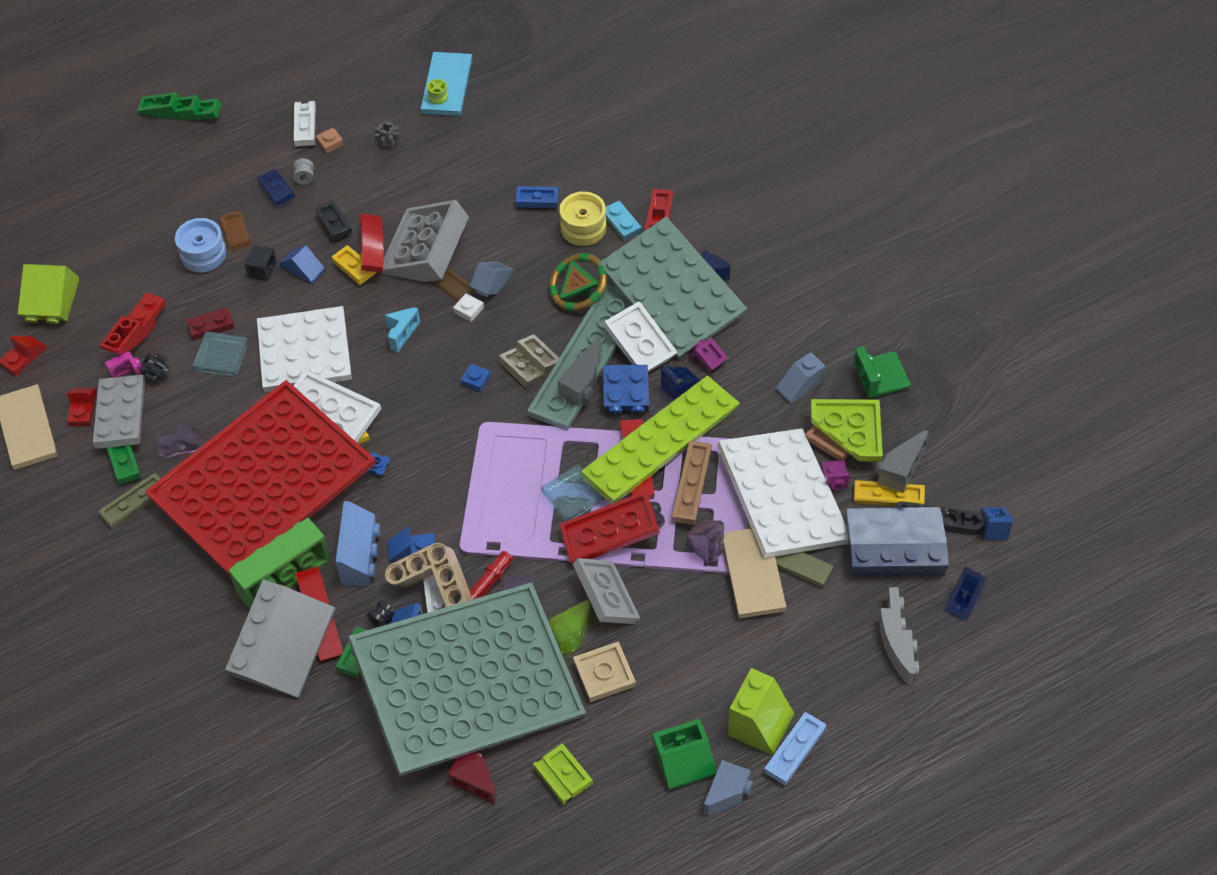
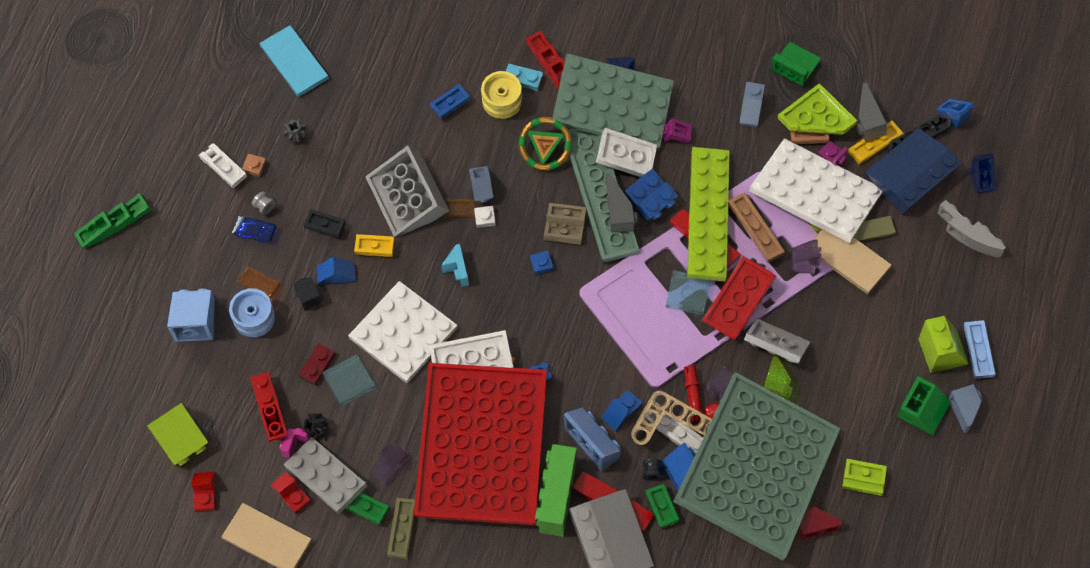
camera: 40 degrees left, 10 degrees up
red slope [359,213,384,273] -> none
lime wheel [427,79,448,105] -> none
tan plate [573,641,636,702] -> none
clear blue slope [661,365,701,400] -> none
none -> light blue slope [167,289,215,342]

